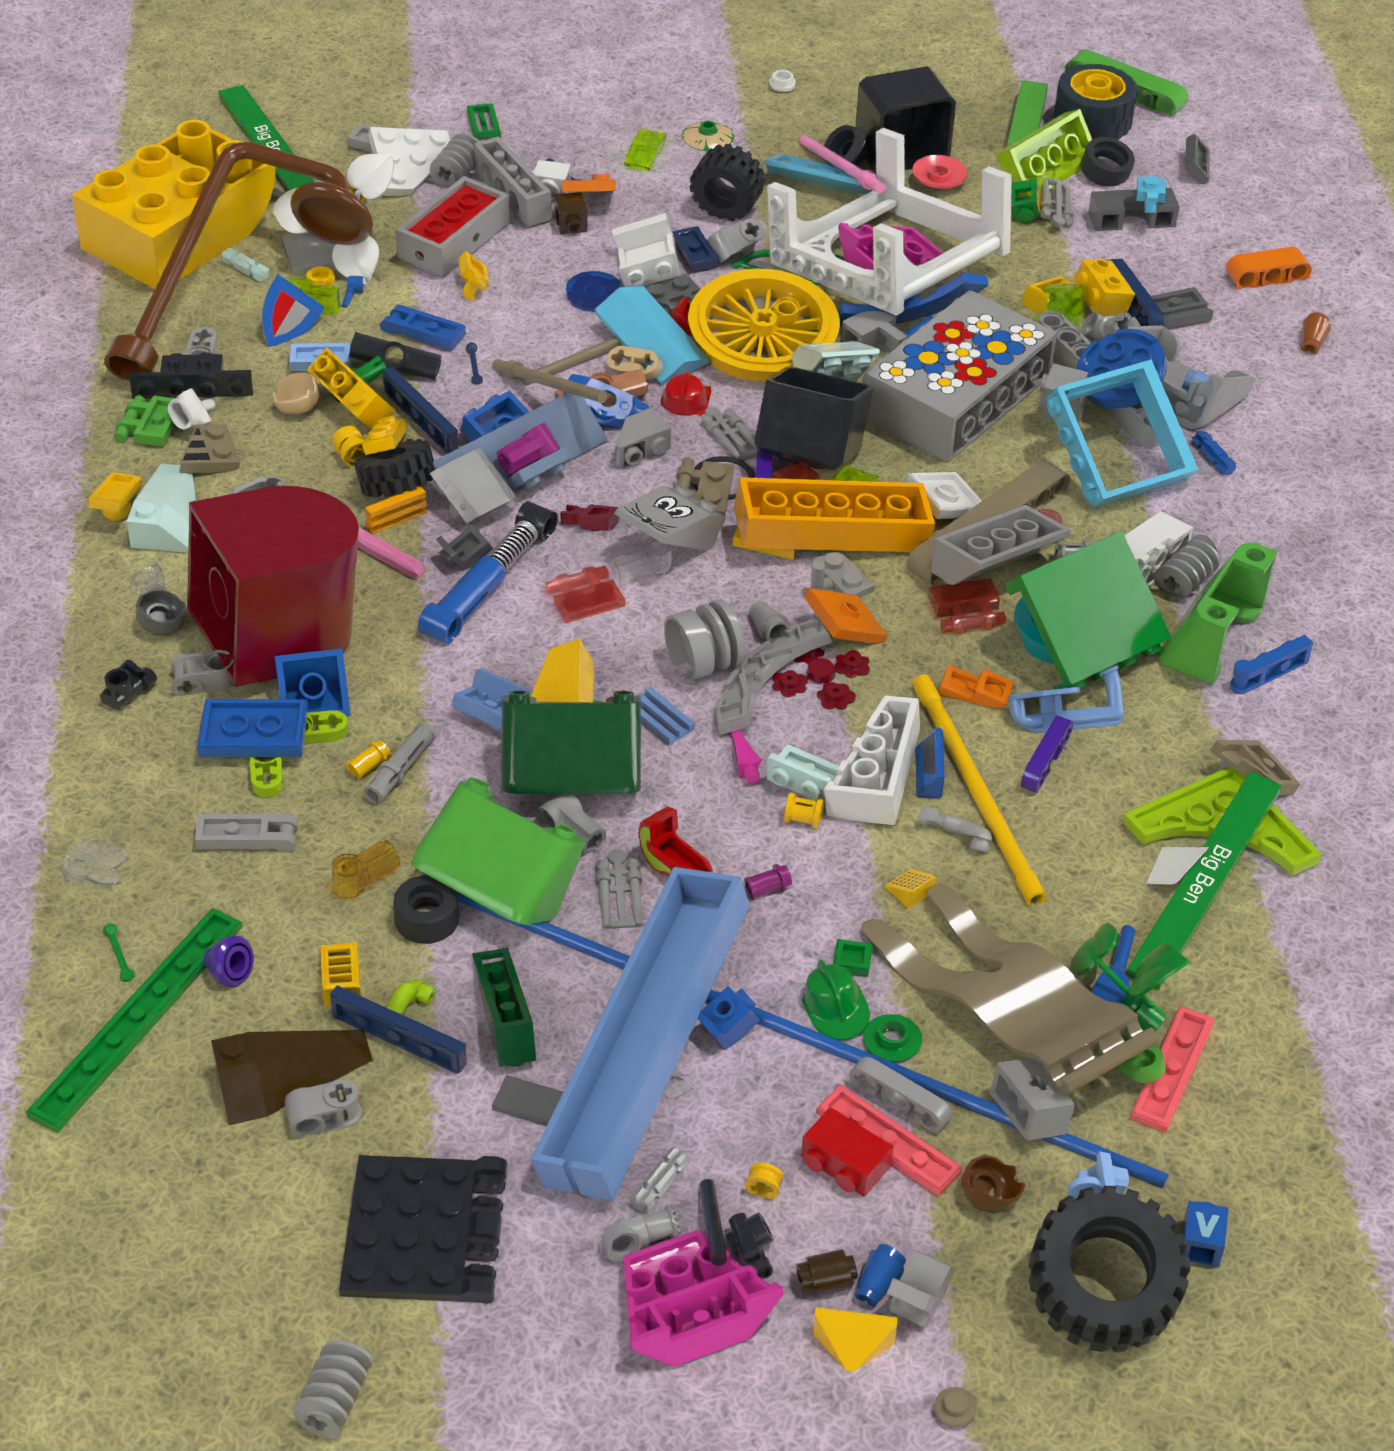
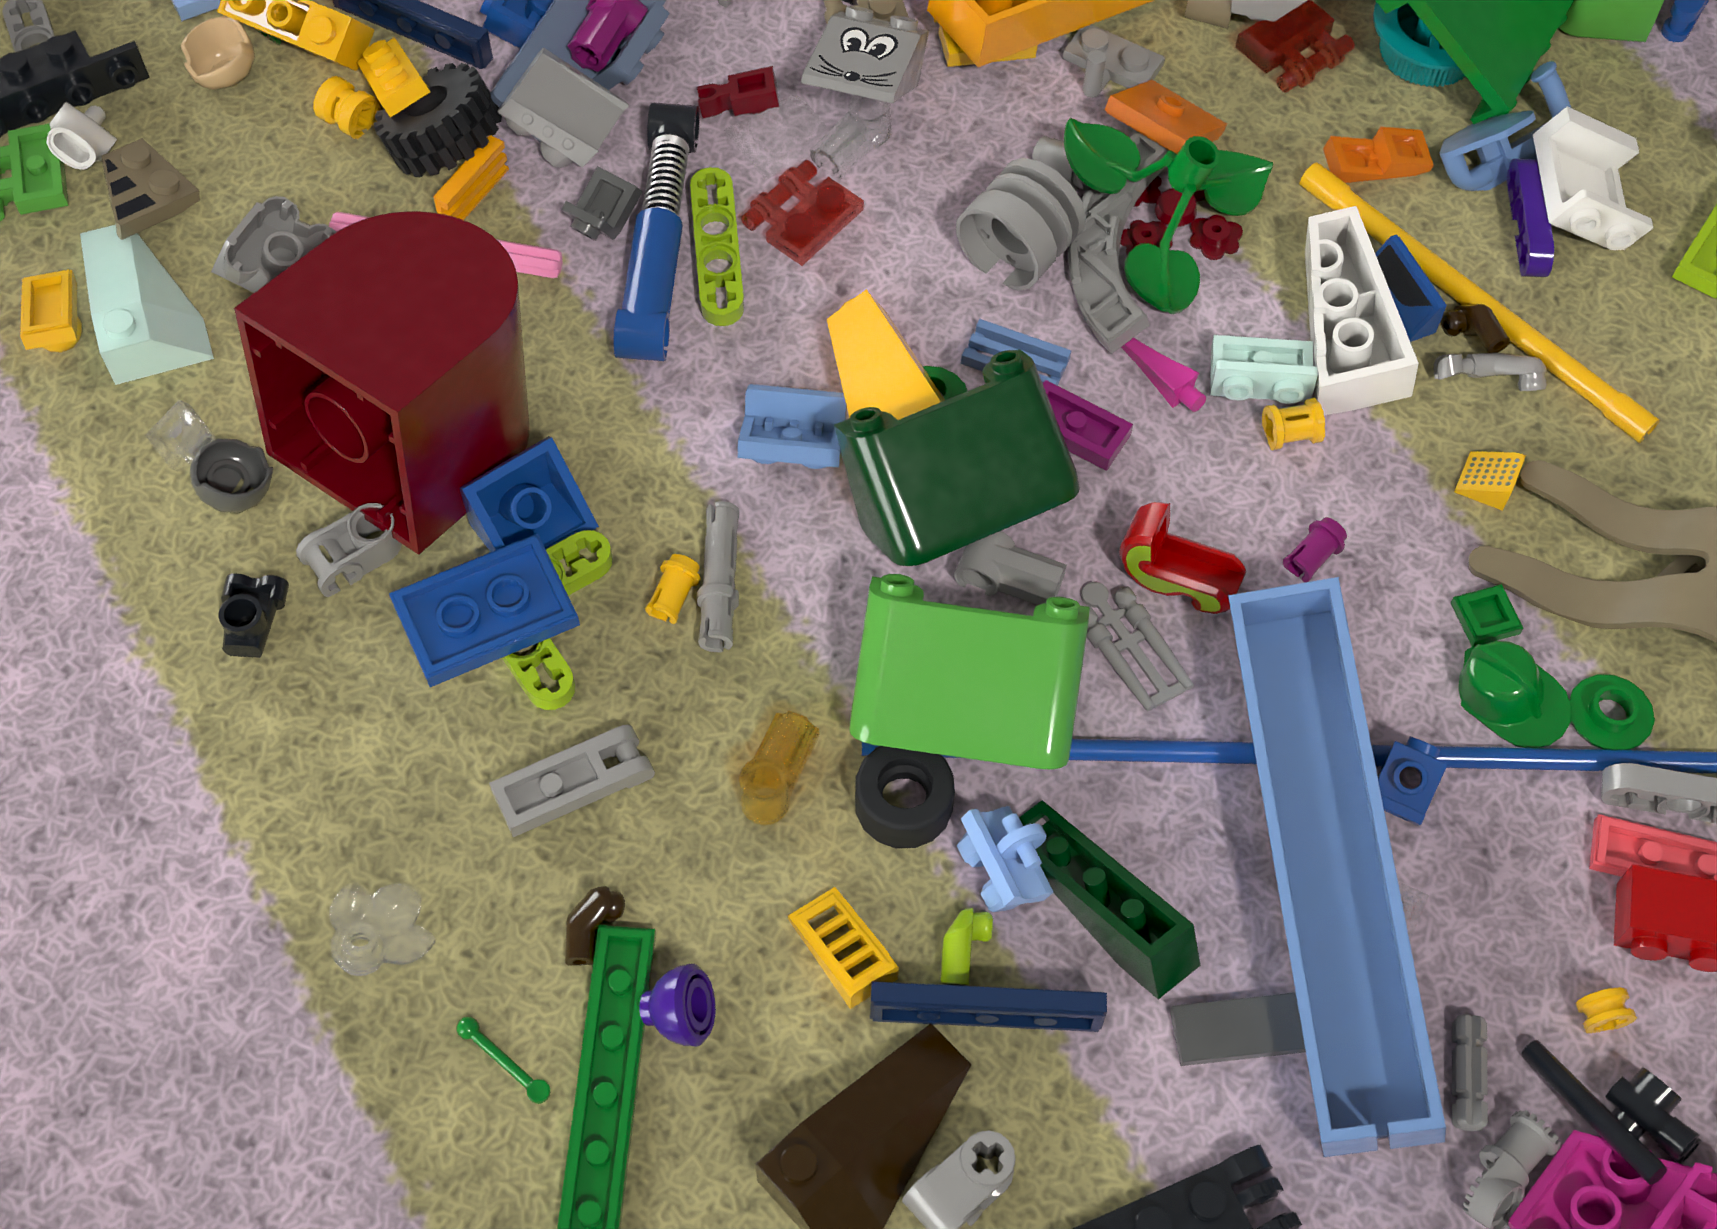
camera: 25 degrees left, 15 degrees up
none -> dark brown arm [565,886,625,966]
none -> lime beam [690,167,744,326]
none -> light blue hips [956,806,1053,912]
none -> magenta plate [1043,380,1133,471]
none -> green plant [1064,117,1273,314]
none -> dark brown arm [1441,304,1510,353]
none -> white panel [1533,106,1653,250]

